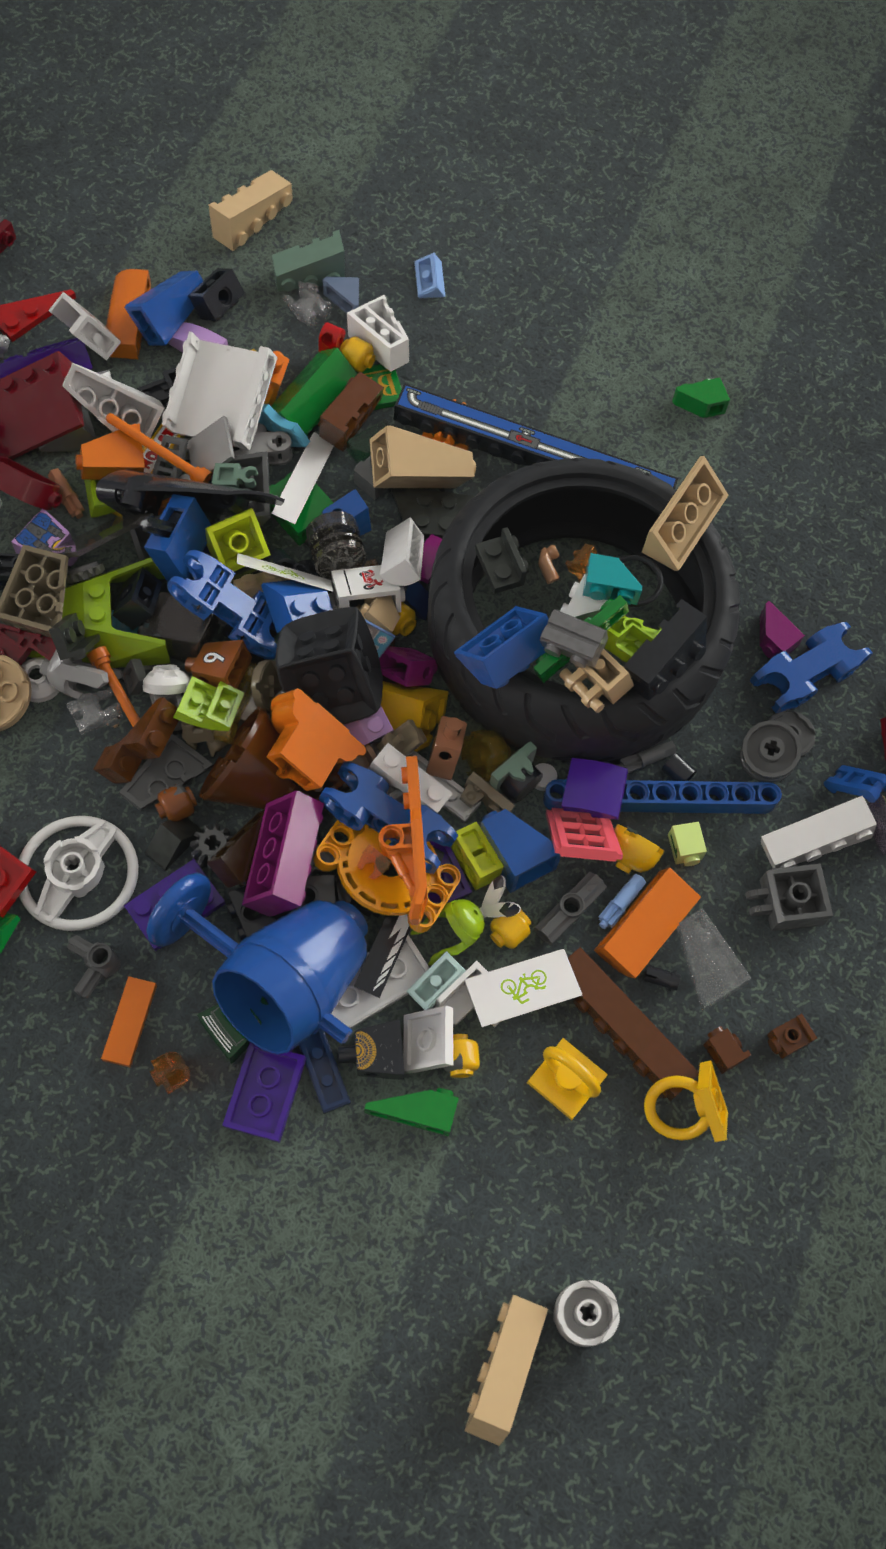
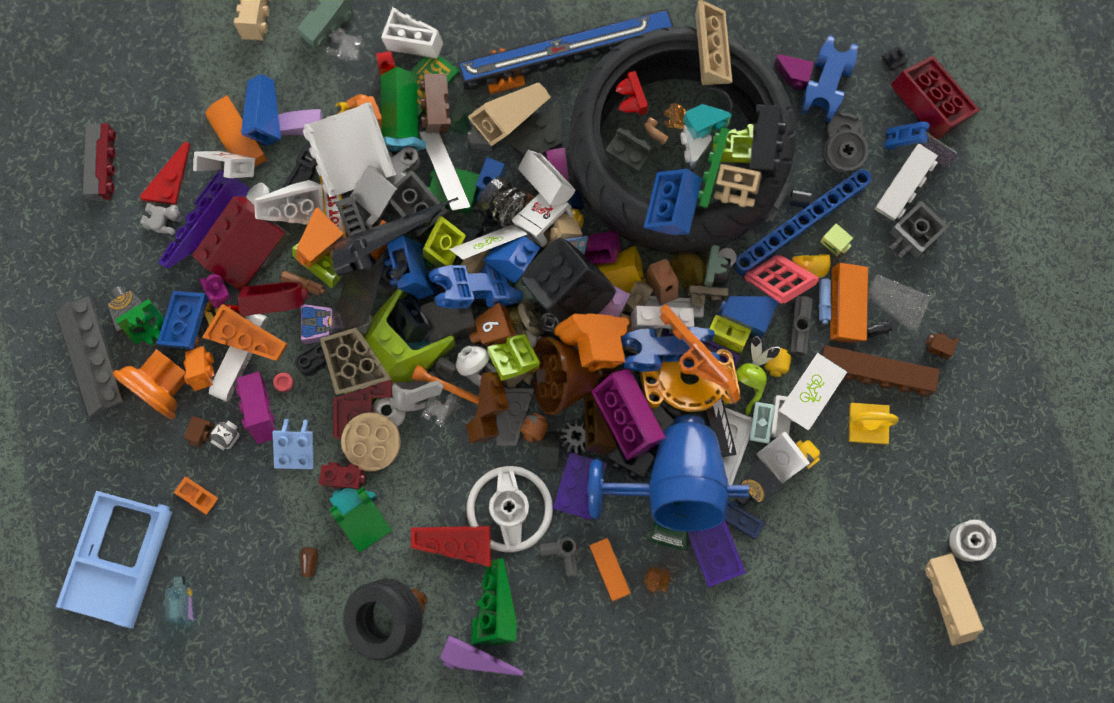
camera: 30 degrees left, 10 degrees up
pearl dark grey bracket [49,613,101,661] -> none
orange piece [106,413,212,483] -> none
black brick [188,268,245,321] -> none
sand green plate [212,463,258,488] -> none
sand blue slope [323,277,359,313] -> none
yellow head [340,336,376,372] -> none
clear orange tile [358,844,392,880] -> none
green slope [364,1088,459,1137] -> none
flat silver brick [540,609,608,668] -> none
dark purple slope [561,758,628,820] -> none
yellow tile [644,1060,728,1142] -> none
reddish brown brick [767,1013,817,1059] -> none
none -> red tile [616,71,648,116]

